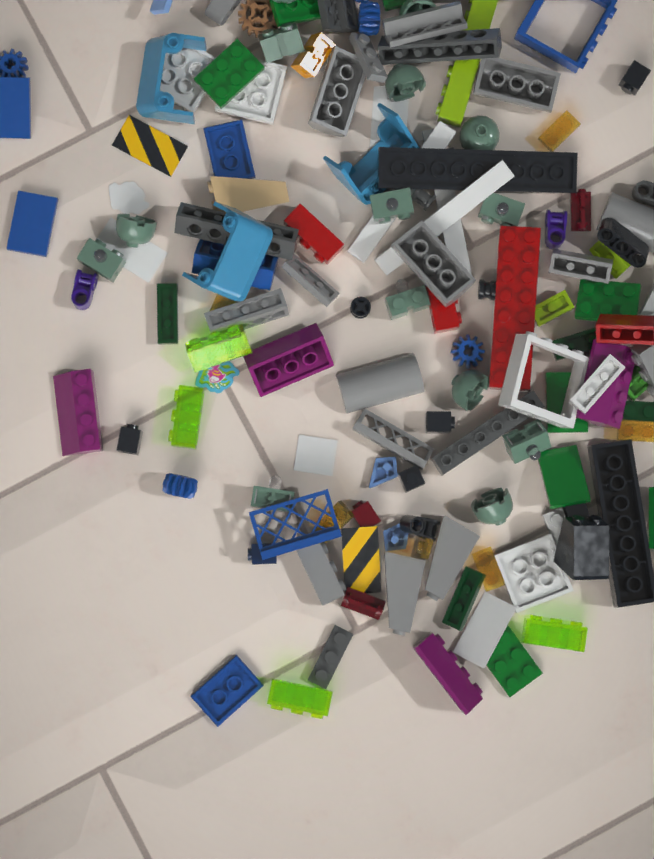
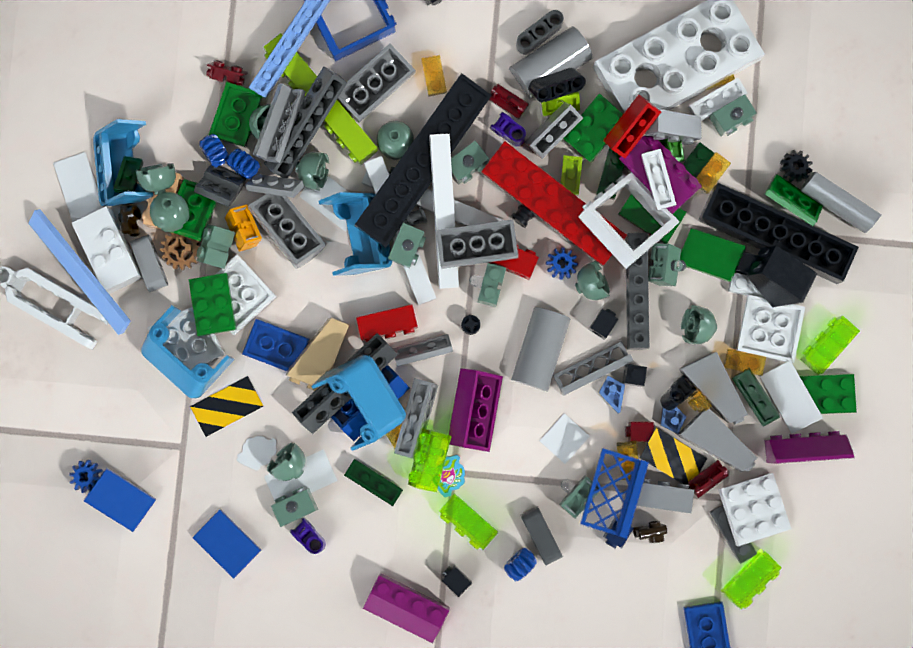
camera: 50 degrees left, 0 degrees up
none -> dark grey beam [520,506,563,566]
none -> dark brown plate [633,521,667,543]
none -> white plate [718,473,791,546]

